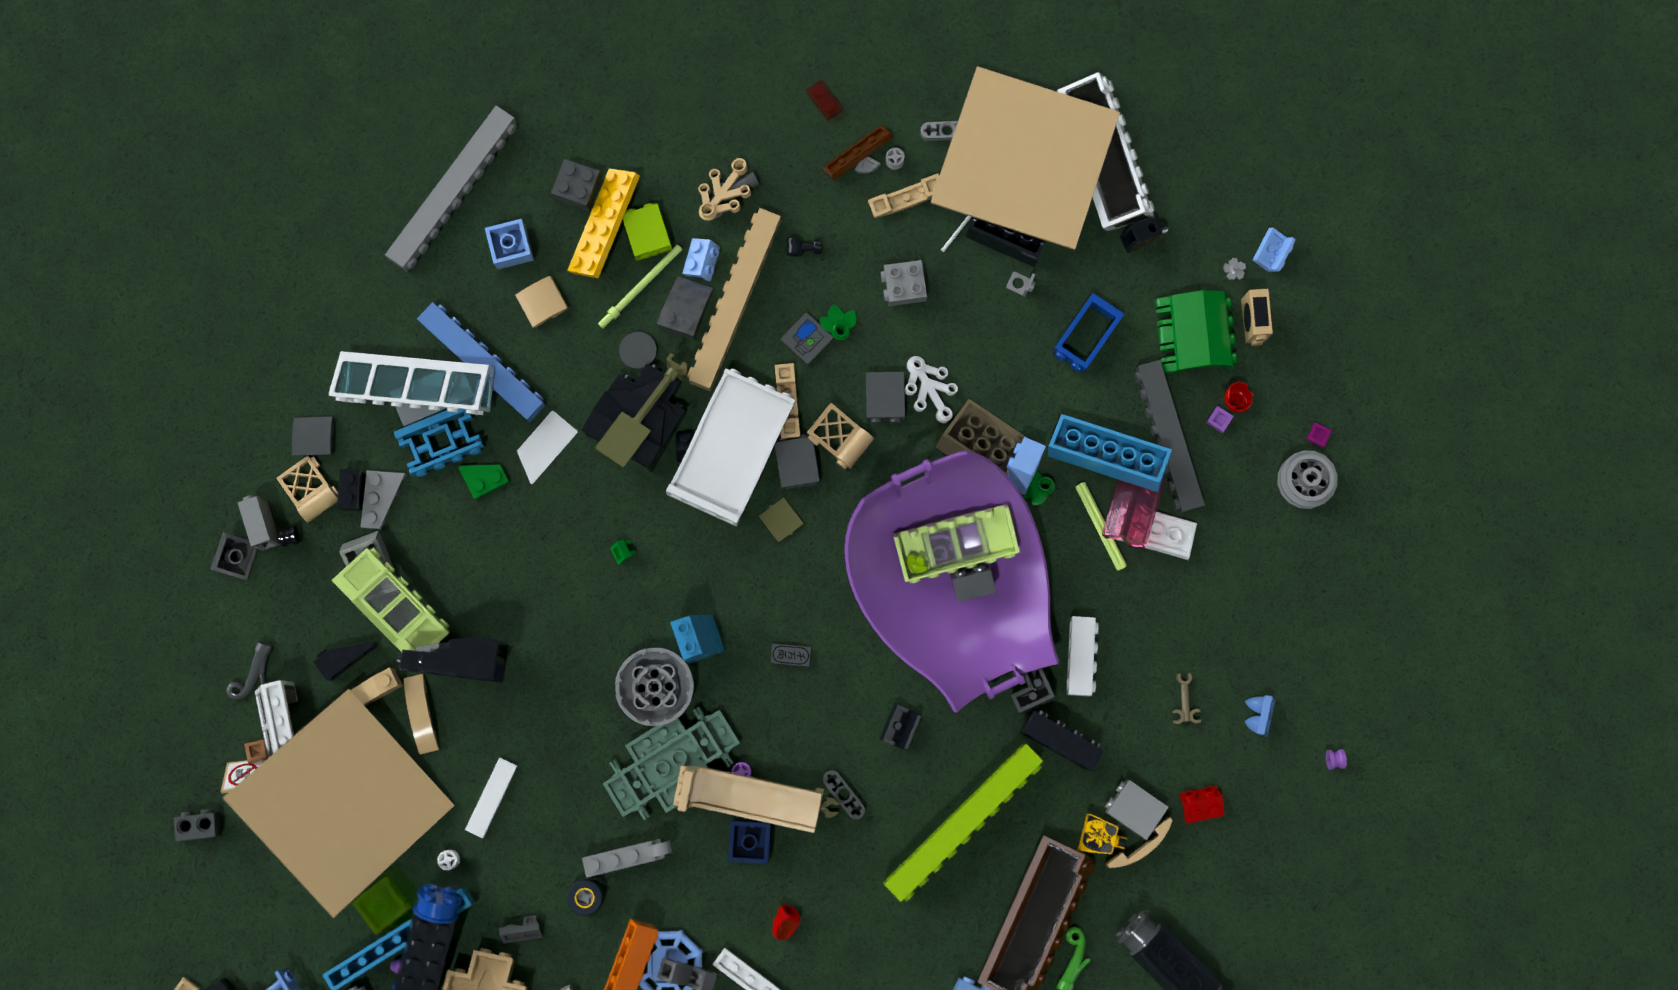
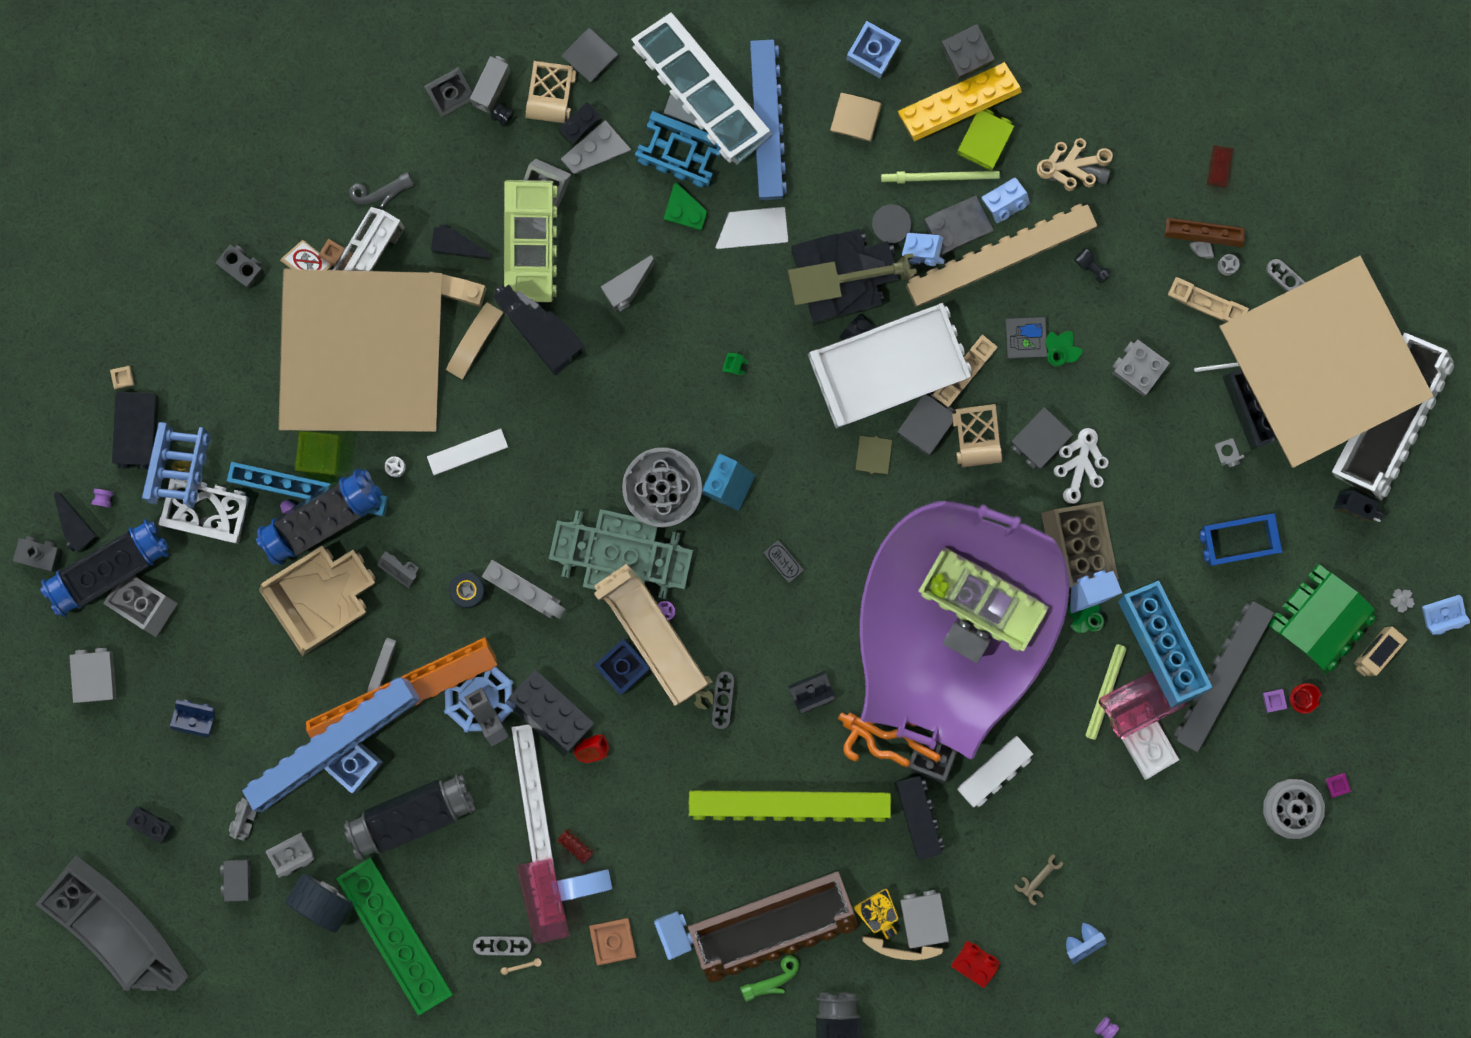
camera: 45 degrees right, 5 degrees up
none -> black brick [505,670,594,756]
none -> light grey slope [601,255,654,312]
none -> orange plant [838,713,941,767]
none -> light blue bracket [902,233,945,266]

